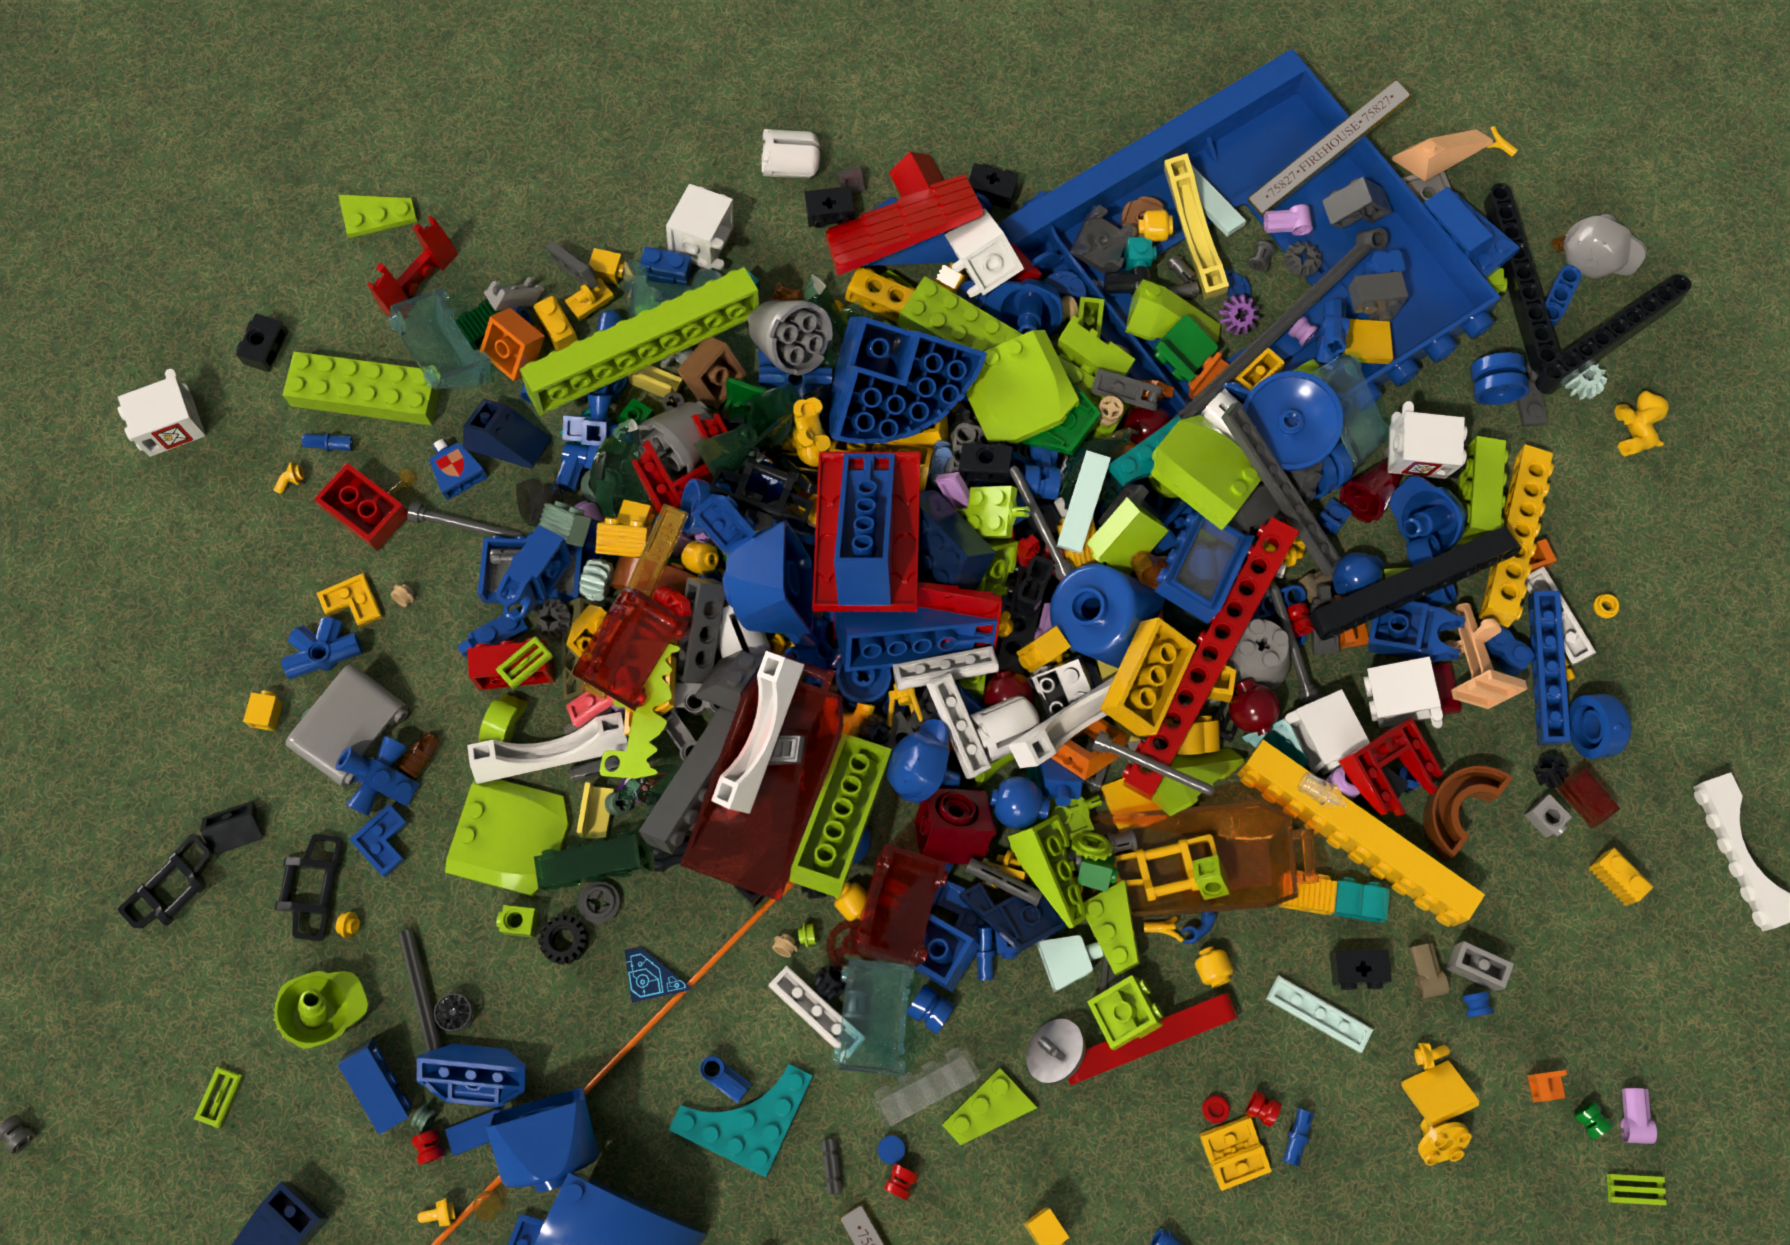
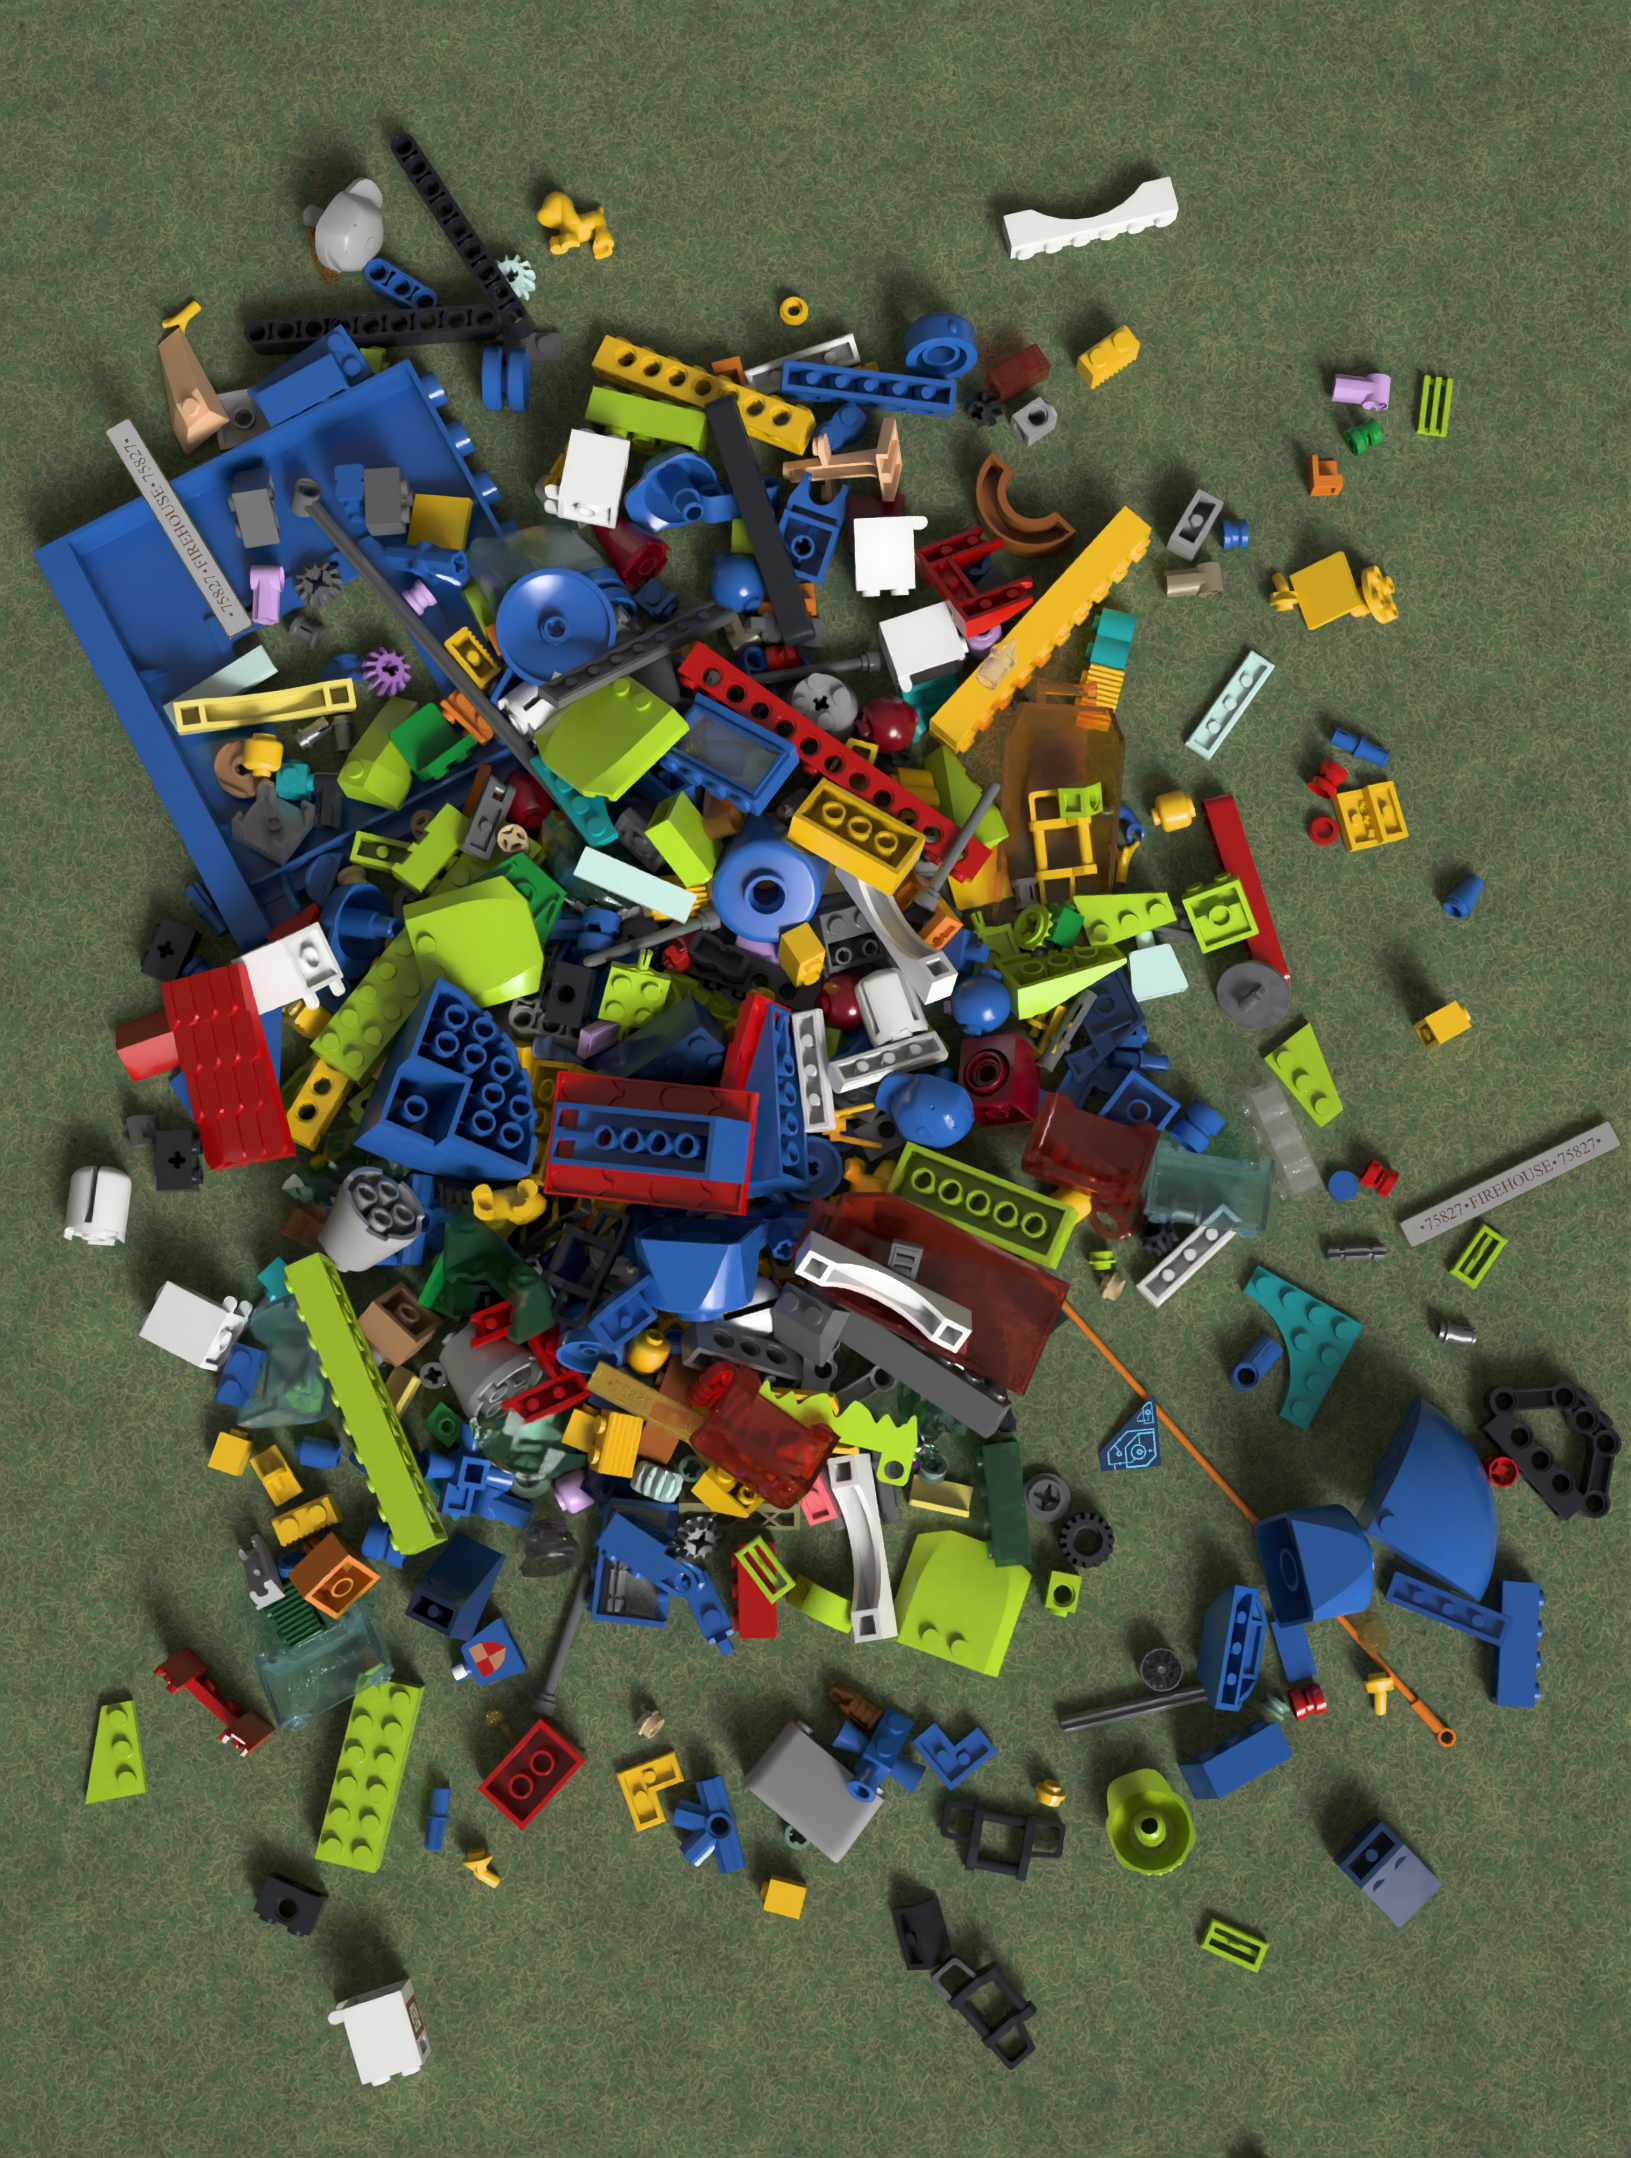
camera: 80 degrees left, 10 degrees up
sand green brick [538,501,592,547] -> none
dark grey plate [545,241,598,290] -> none
black gear [857,715,891,745] -> none
black brick [1330,949,1392,990] -> none

